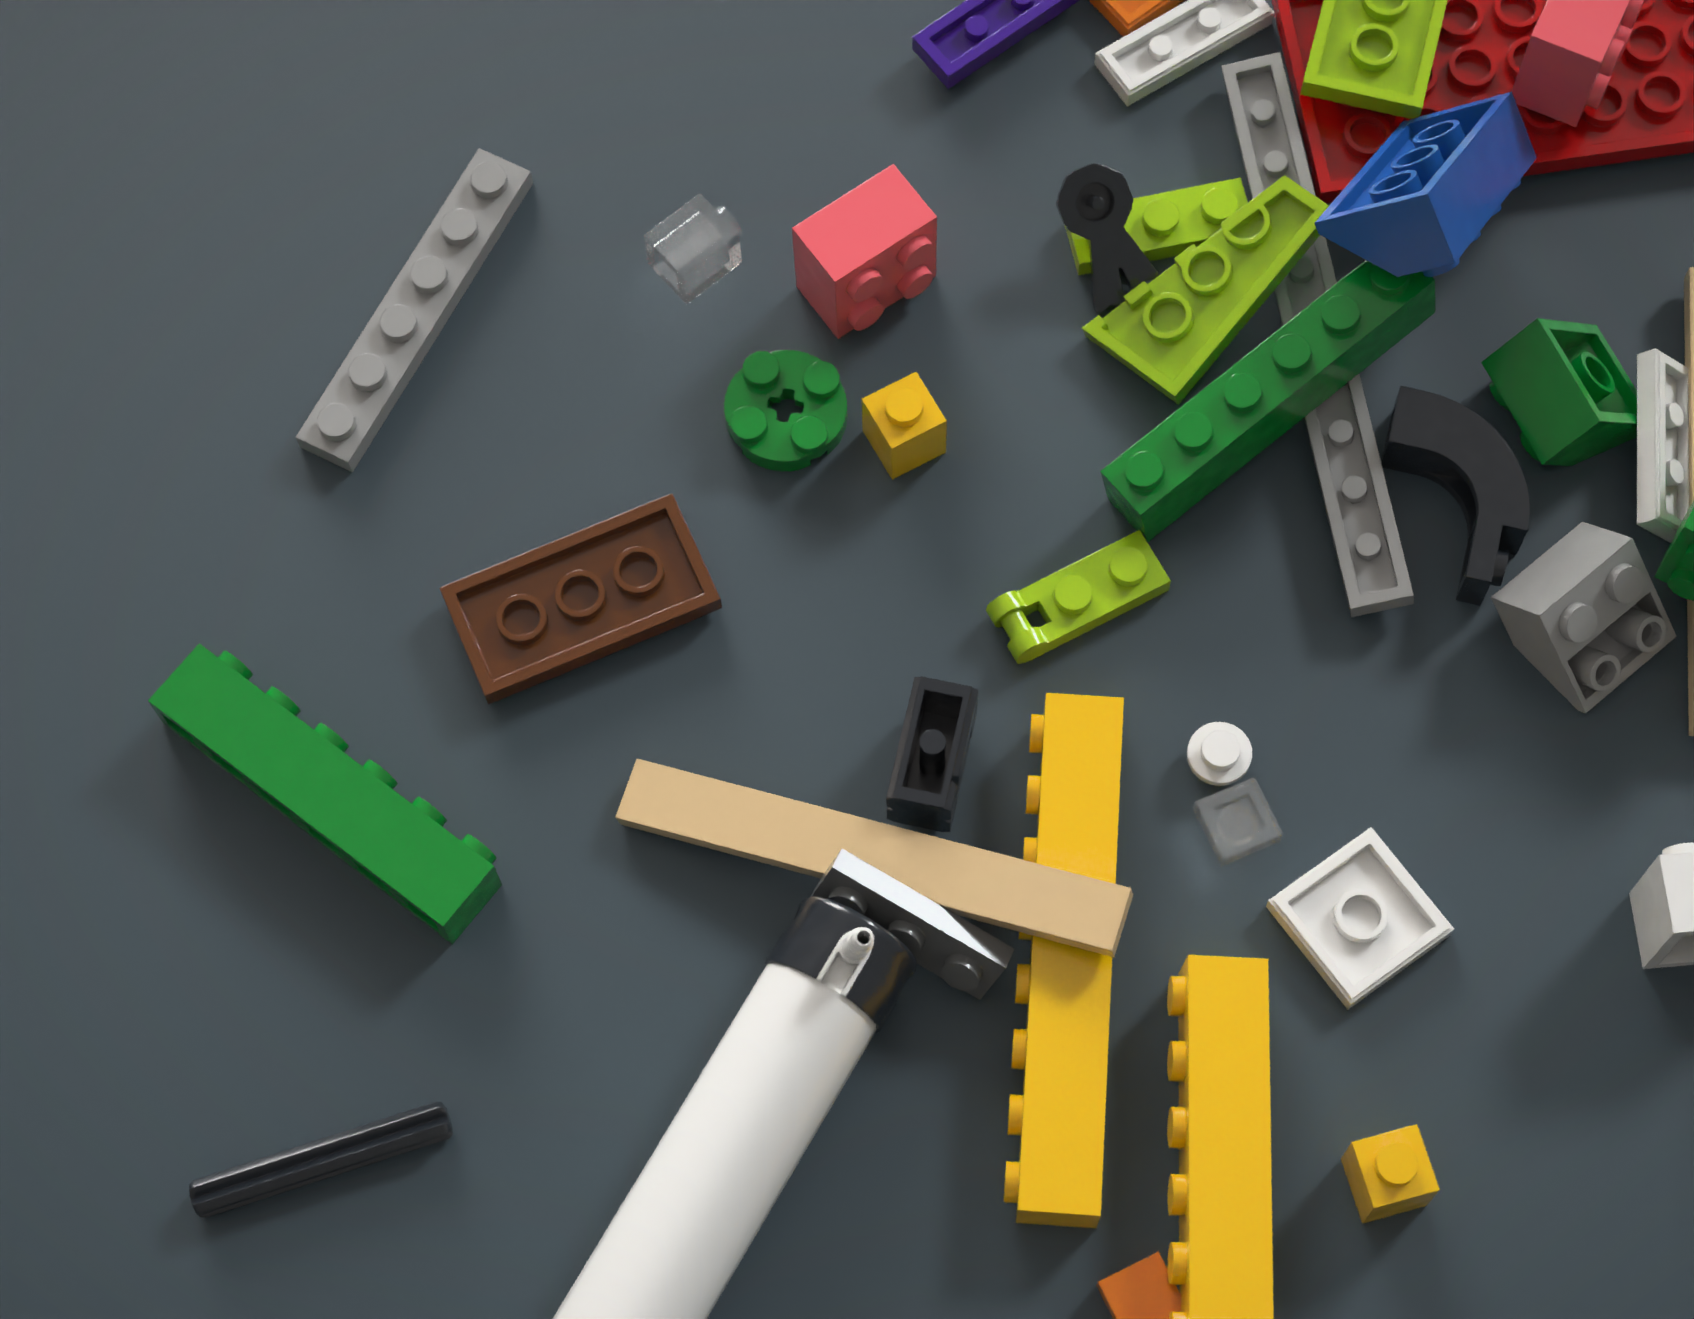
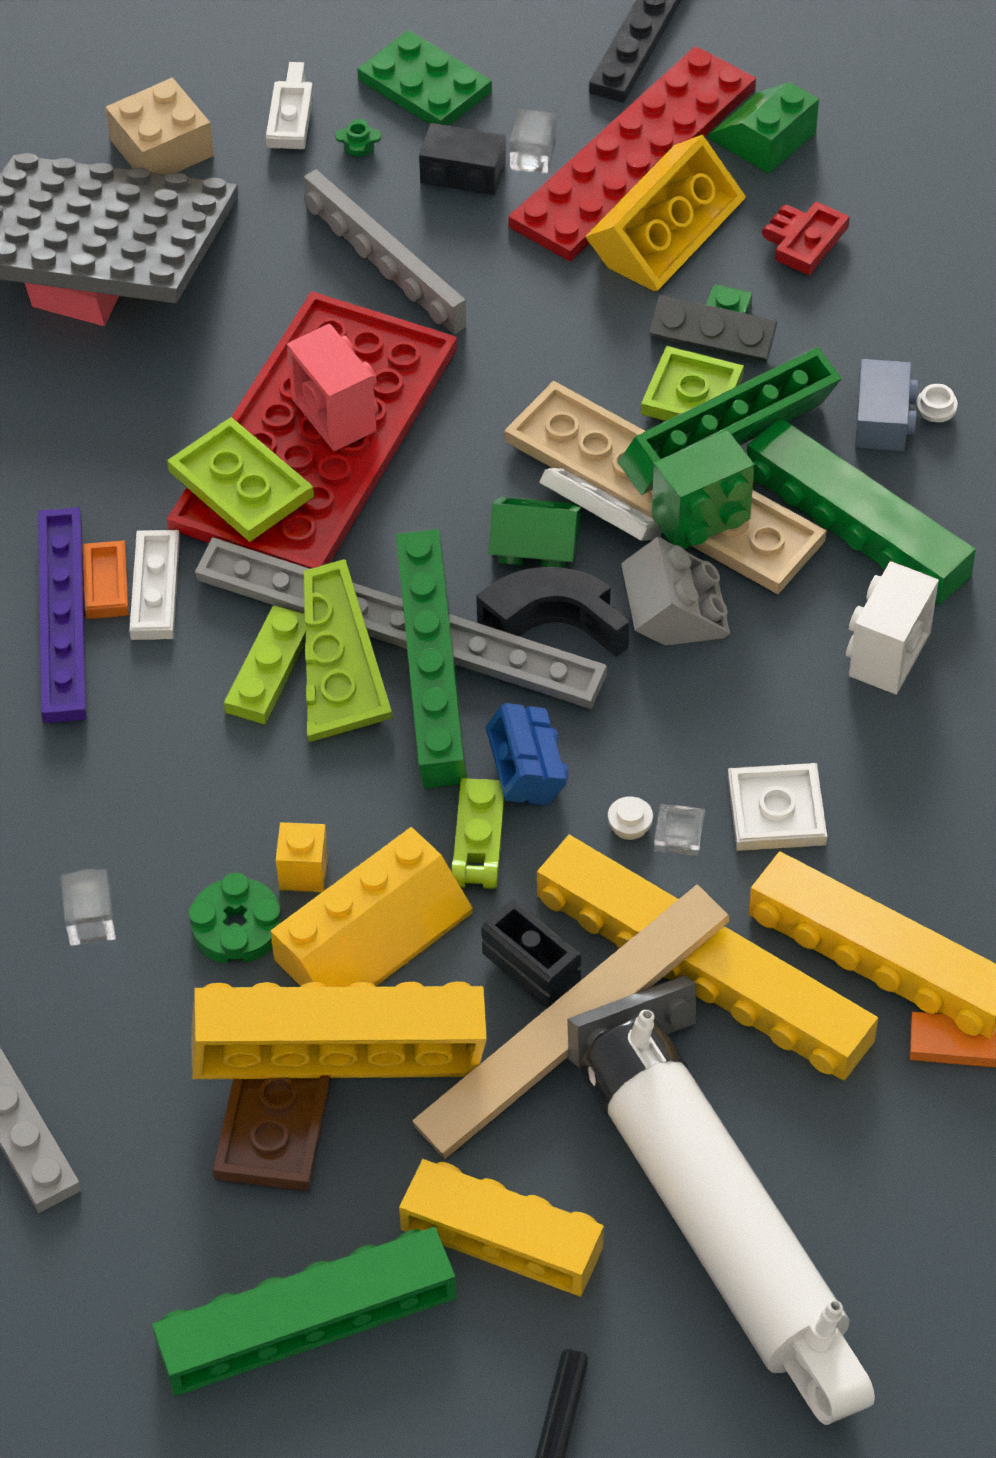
camera: 60 degrees left, 15 degrees down
coral brick [792,164,937,339] -> none
black piece [1056,163,1159,313] -> none
blue slope [1314,91,1537,277] -> none
yellow brick [1341,1124,1440,1224] -> none
none -> yellow brick [191,981,487,1079]
none -> yellow slope [271,827,473,987]
none -> yellow brick [399,1159,604,1297]
none -> blue brick [485,703,568,806]

